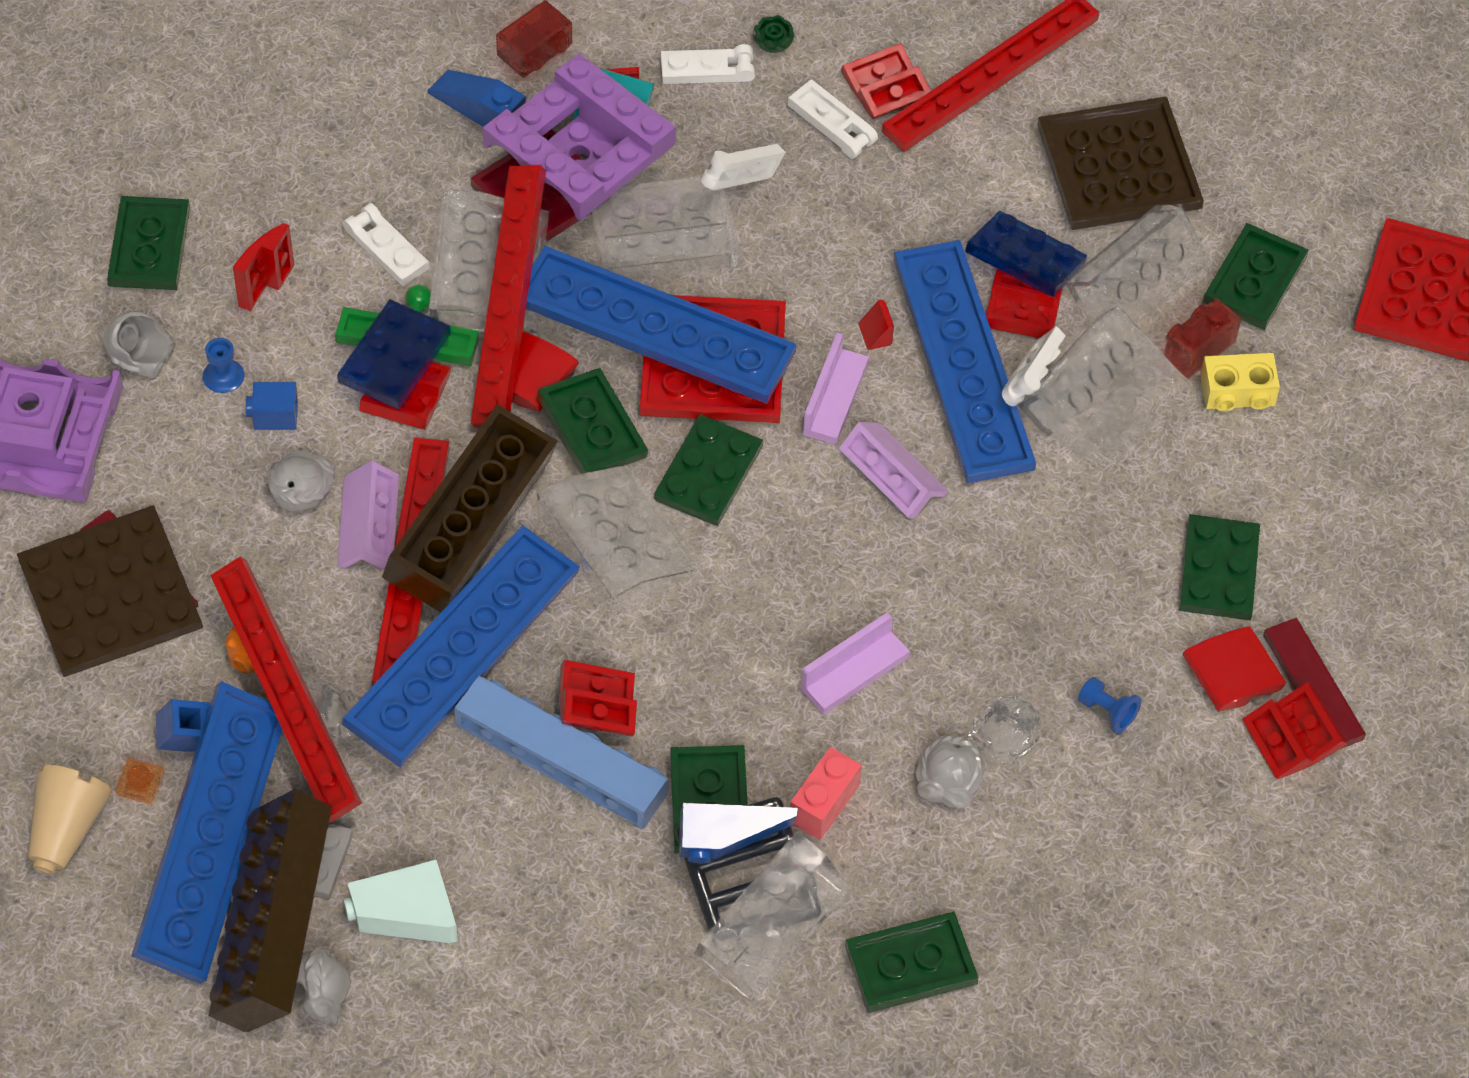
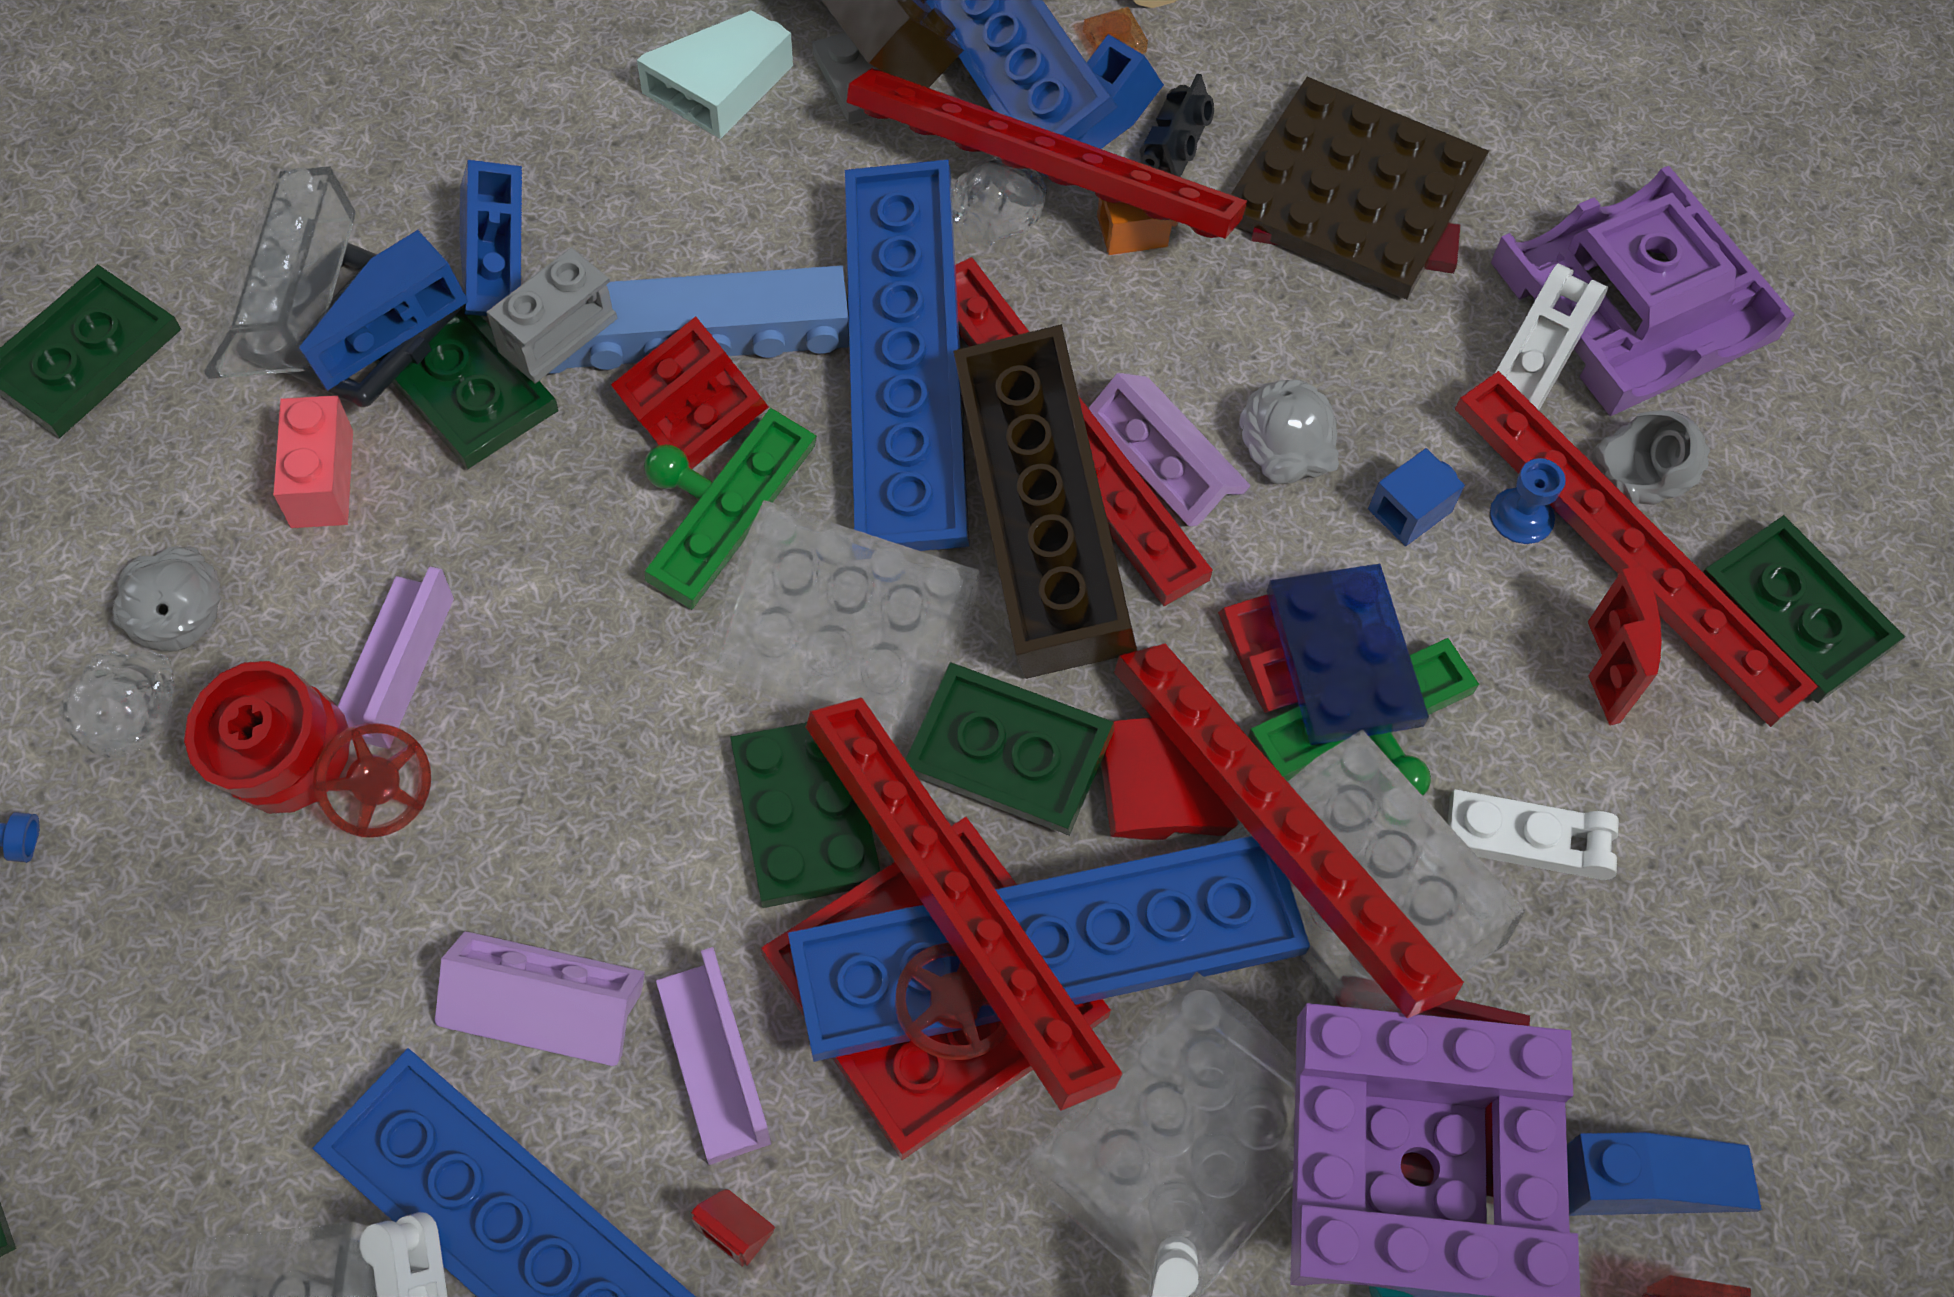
camera: 140 degrees right, 5 degrees up
none -> red wheel [184,661,351,814]
none -> clear red wheel [313,723,431,837]
none -> blue slope [459,160,522,316]
none -> light grey hinge [487,247,618,383]
none -> green plate [644,407,817,610]
none -> red plate [806,697,1123,1111]
none -> clear red wheel [895,942,1008,1060]
none -> black hinge [1139,74,1214,177]
none -> red plate [1455,371,1818,727]
none -> white plate [1495,263,1608,410]

